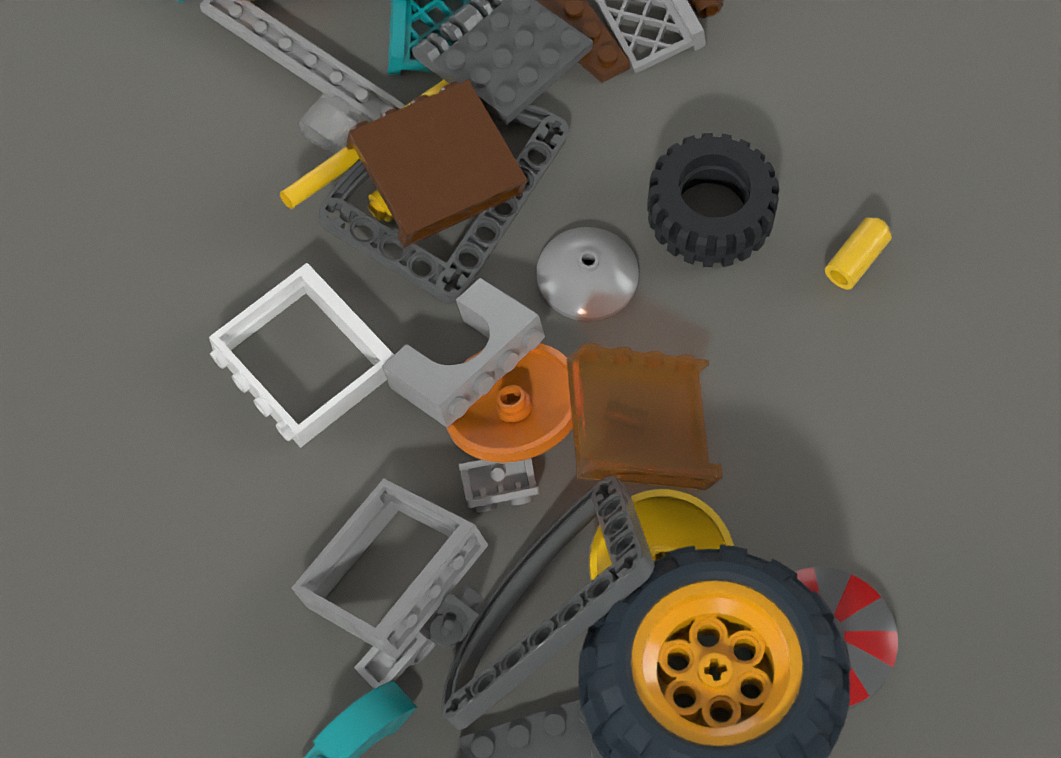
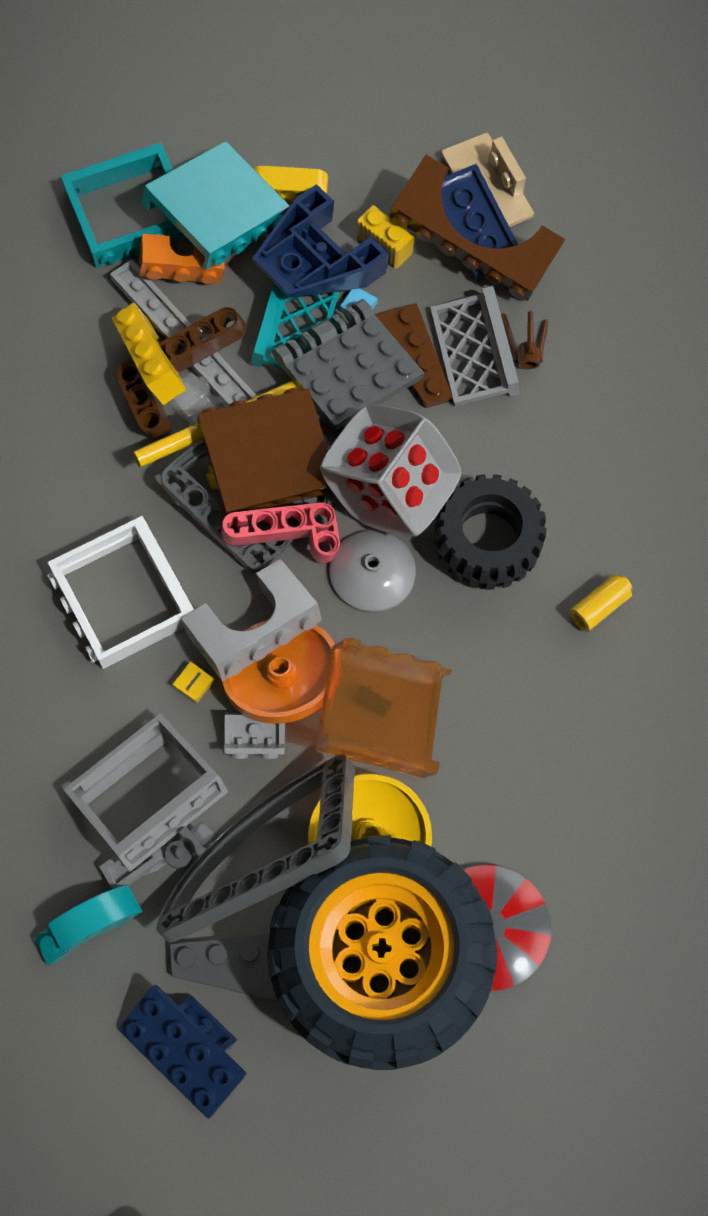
camera: 10 degrees right, 5 degrees up
none -> yellow arch [112,302,187,405]
none -> reddish brown beam [116,307,247,440]
none -> yellow tile [172,662,215,704]
none -> coral beam [221,503,340,563]
none -> light grey piece [320,405,461,537]

